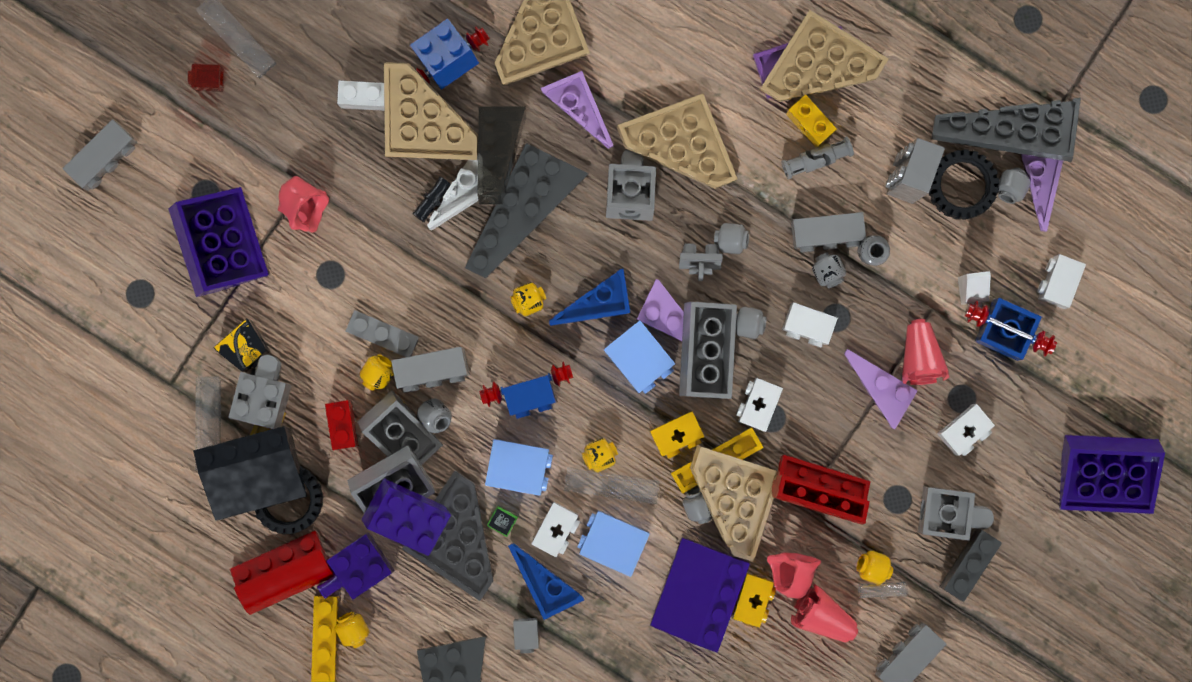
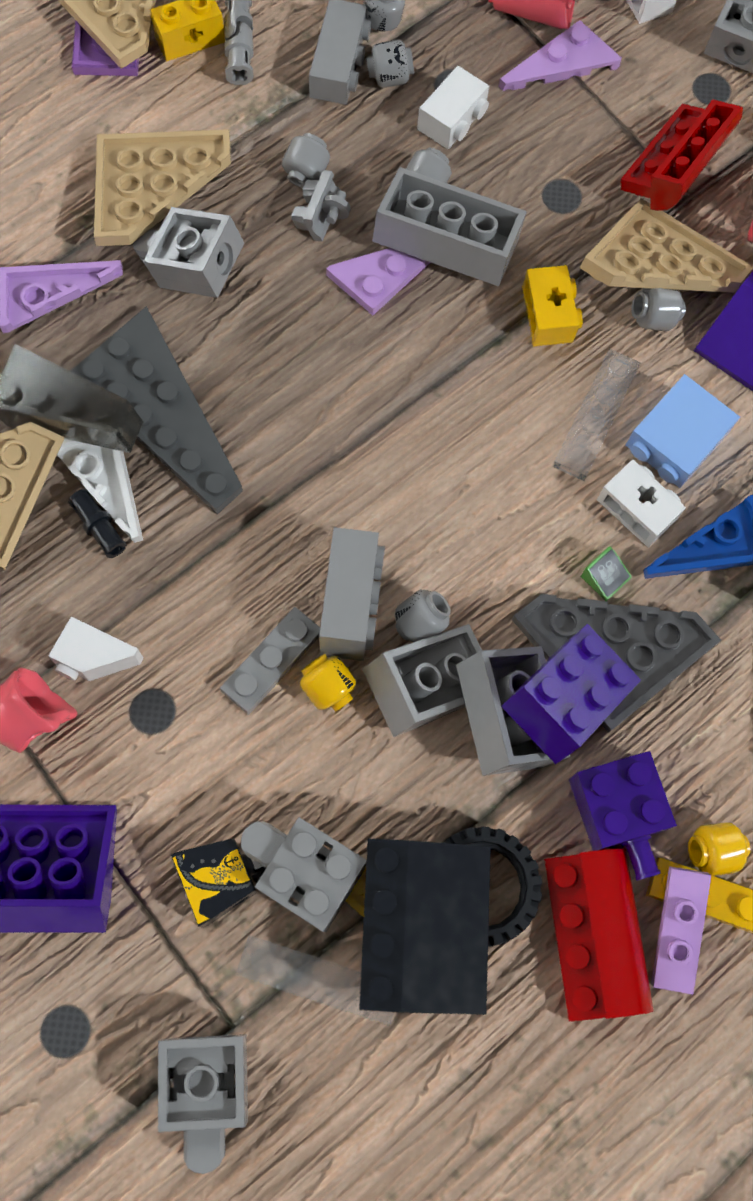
camera: 75 degrees left, 15 degrees down
red brick [325,400,359,450] -> none
blue brick [479,361,573,419] -> none
light blue brick [485,439,553,496] -> none
yellow head [510,282,546,316] -> none
blue wing [549,269,630,326] -> none
yellow head [582,438,618,473] -> none
light blue brick [604,320,675,394] -> none
yellow plate [671,427,764,494] -> none
white brick [736,378,783,432] -> none
none -> white slope [48,617,143,681]
none -> light grey brick [158,1034,248,1174]
none -> lavender plate [651,866,711,994]

